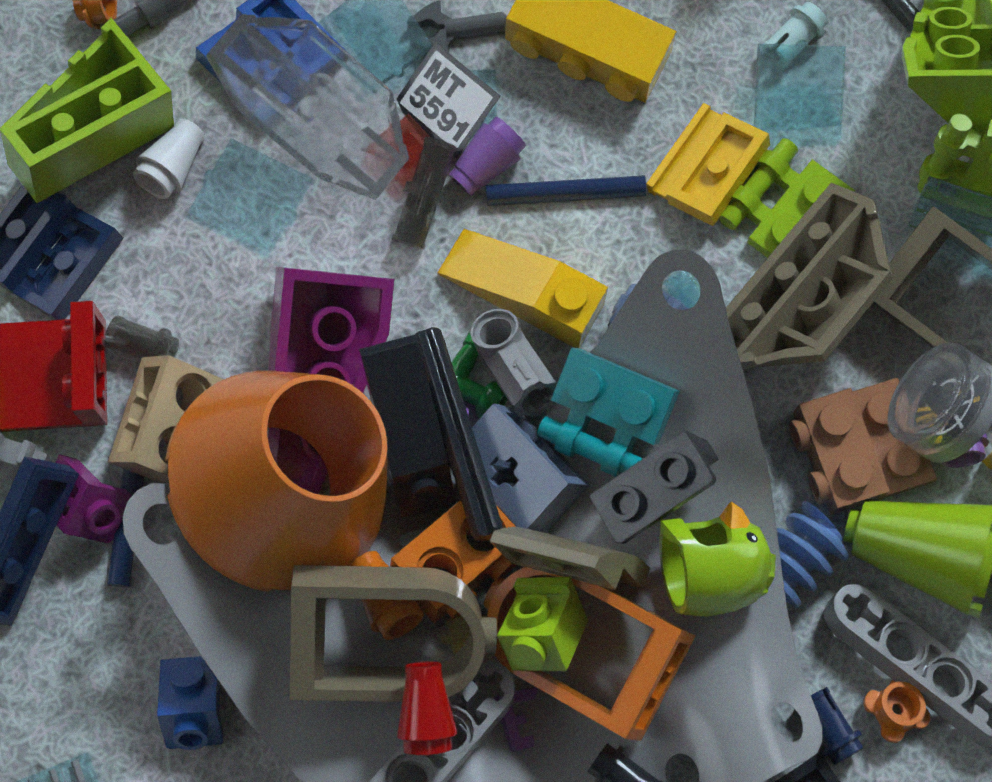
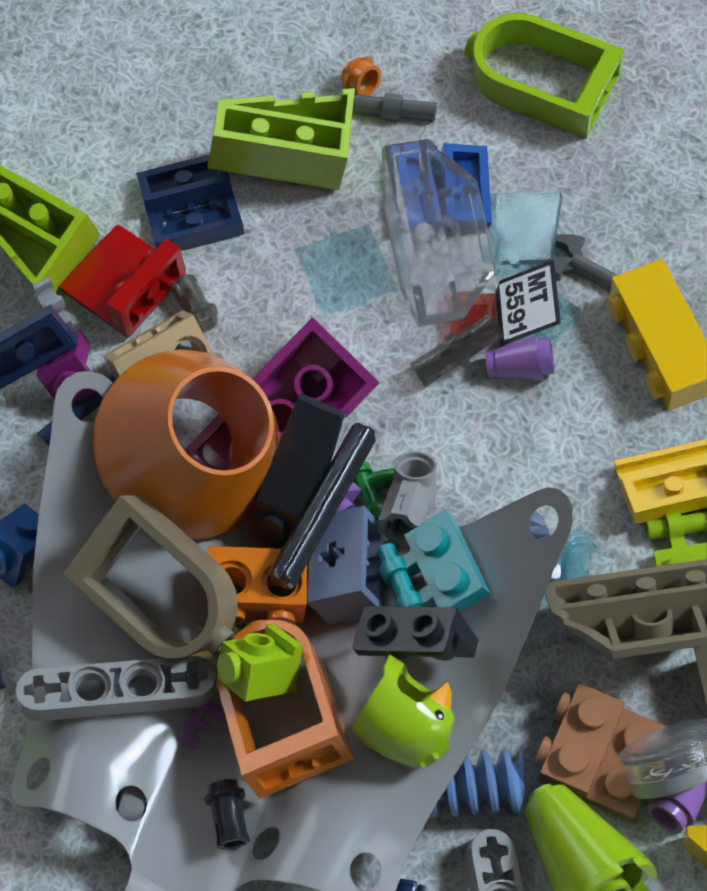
camera: 50 degrees right, 10 degrees down
white cone [133,119,205,199] -> none
orange cone [350,551,424,640] -> none
red cone [397,662,458,755] -> none
yellow slope [437,229,608,348] -> none
dark blue bar [486,175,646,206] -> none
dark tan slope [490,527,650,590] -> none

